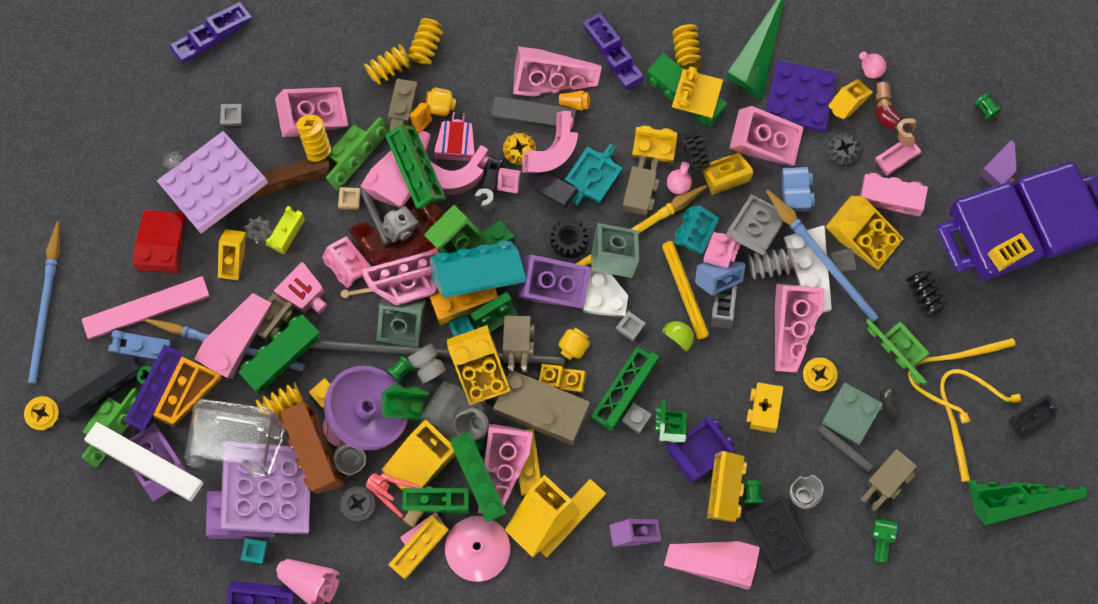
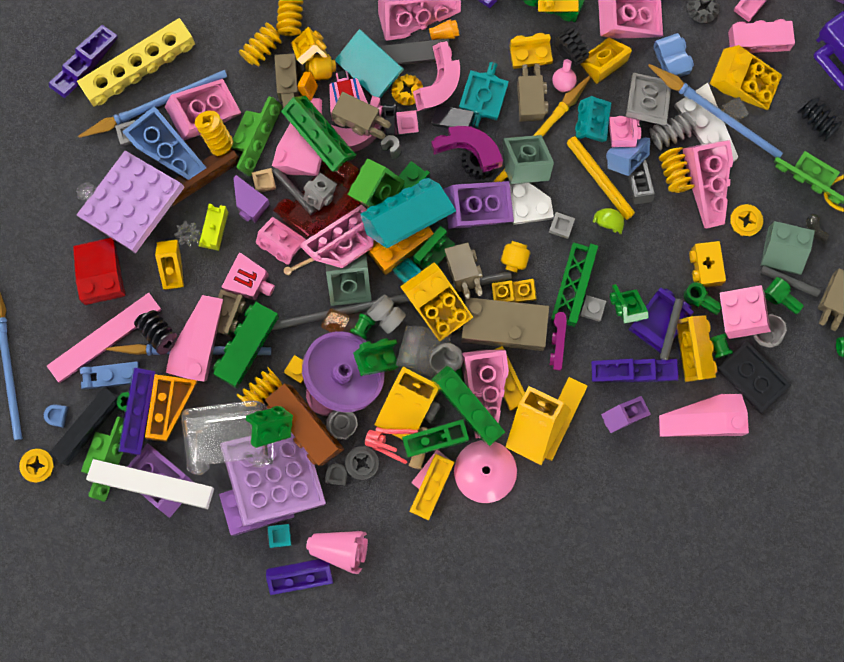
camera: 20 degrees left, 5 degrees up
none -> medium blue tile [44,405,69,428]
none -> light yellow brick [77,18,195,107]
none -> medium blue piece [78,70,227,138]
none -> medium blue wedge [122,106,206,180]
none -> black piece [134,310,177,355]
none -> medium lavender slope [233,175,270,223]
none -> green bracket [246,406,293,448]
none -> yellow bracket [291,27,328,65]
none -> clear orange plate [321,308,350,332]
none -> dark grey tile [325,463,348,486]
none -> dark tan hinge [331,91,391,139]
none -> tile [335,29,404,98]
none -> dark grey tile [425,401,443,424]
none -> magenta arch [431,126,503,173]
none -> magenta hinge [550,312,567,371]
none -> dark purple slope [592,359,679,382]
none -> yellow piece [659,147,695,193]
none -> dark grey bar [660,299,684,360]
none -> green axle [683,283,722,315]
none -> bright pink brick [720,285,771,339]
none -> green axle [764,277,803,314]

